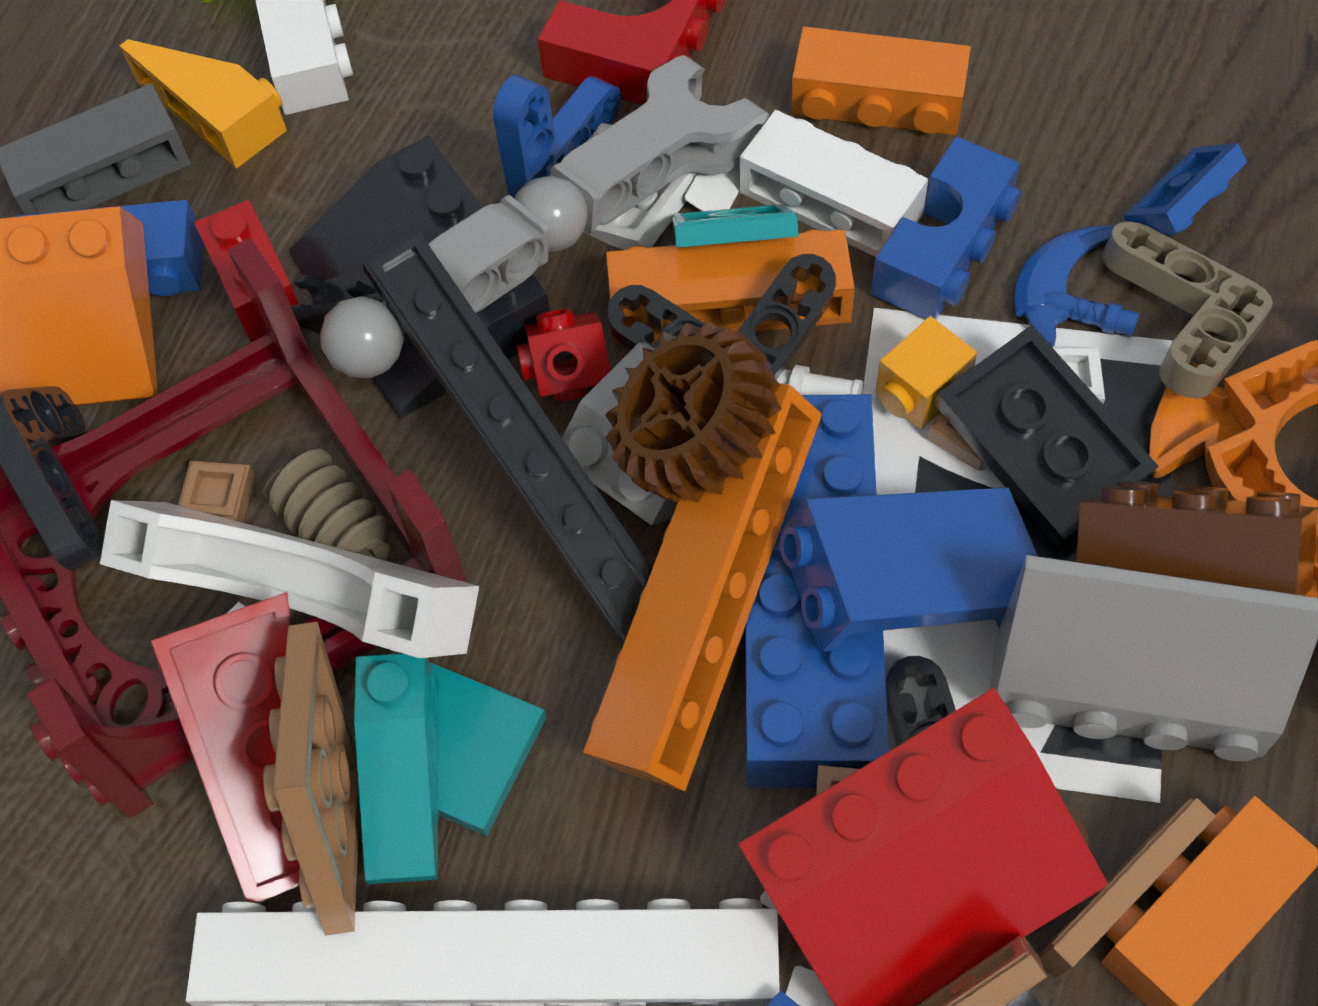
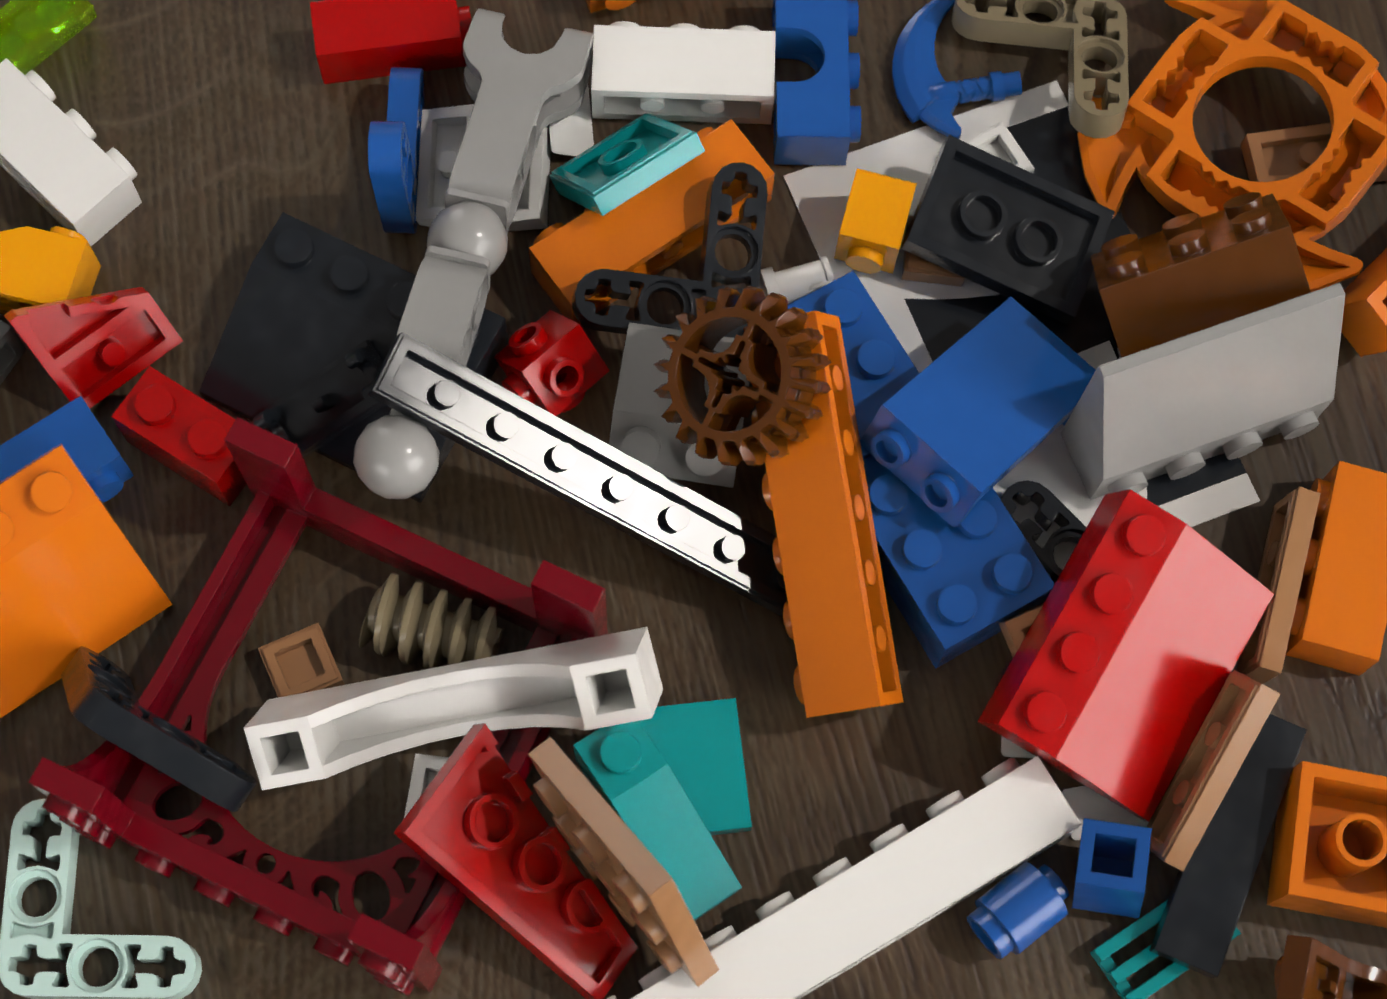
camera: 40 degrees left, 10 degrees up
none -> red wing [3,286,183,409]

